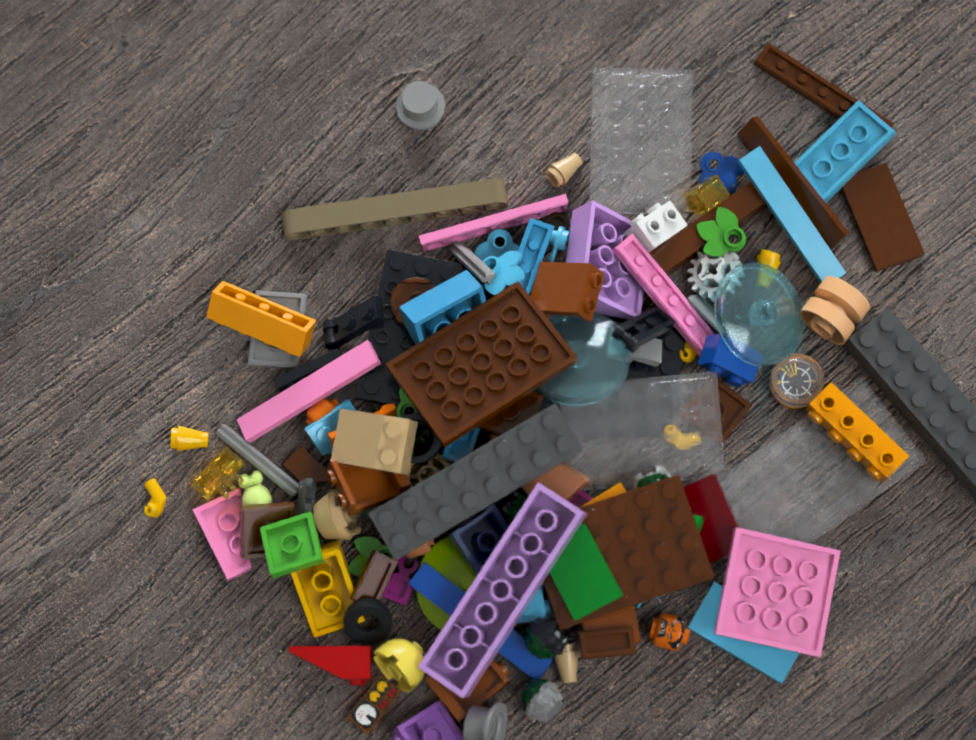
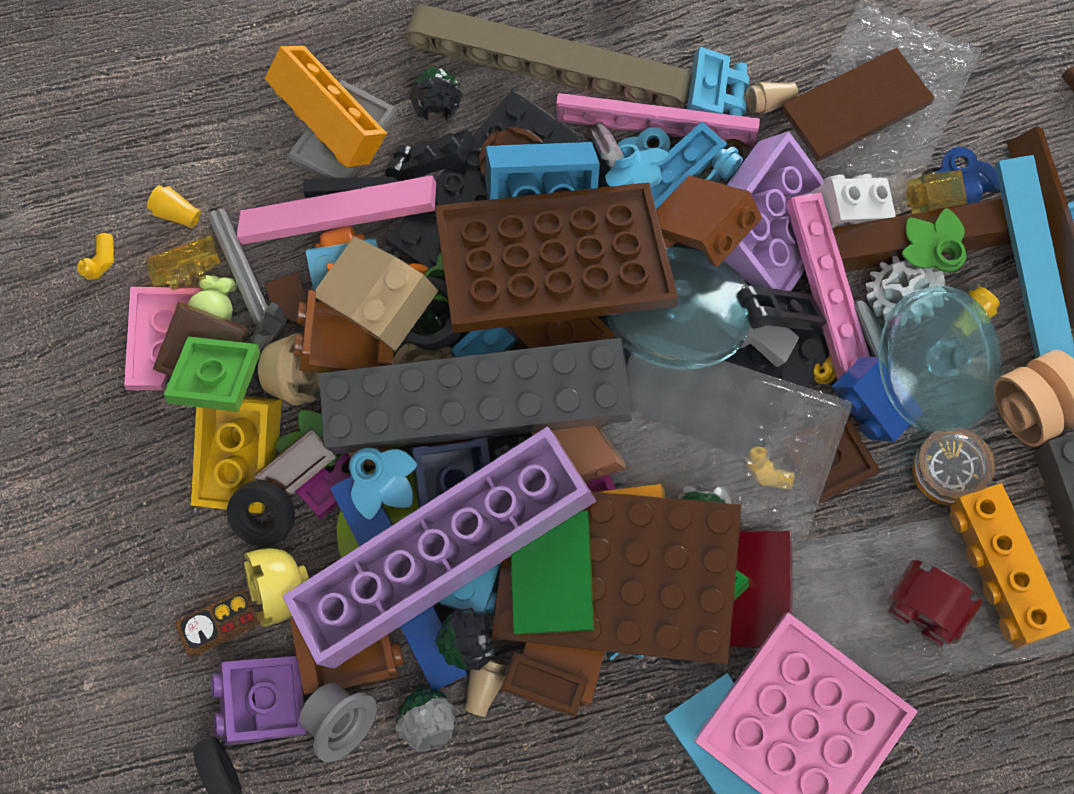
camera: 25 degrees right, 5 degrees down
red slope [289,646,372,686] -> none
orange head [649,613,690,651] -> none
none -> medium azure plate [349,448,417,520]
none -> black piece [410,67,462,121]
none -> medium azure plate [687,47,750,116]
none -> reddish brown tile [781,47,935,162]
none -> dark red brick [887,560,983,647]

